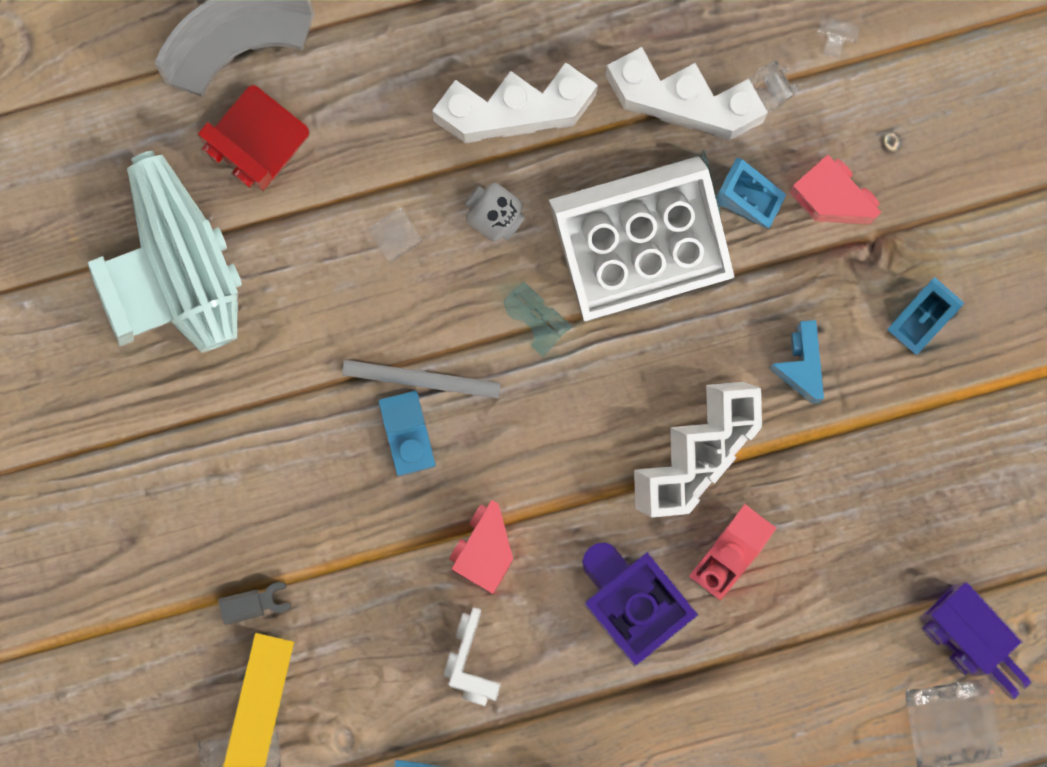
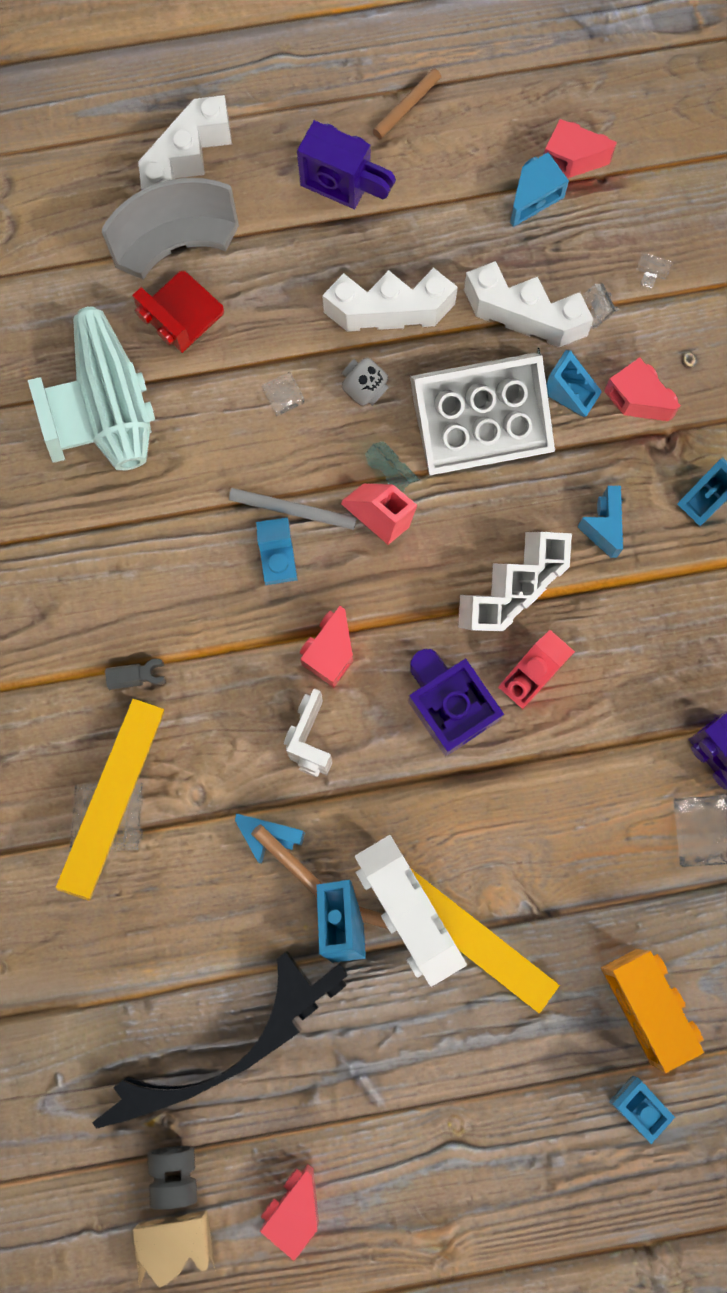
camera: 10 degrees right, 5 degrees down
none -> coral slope [341,483,417,545]

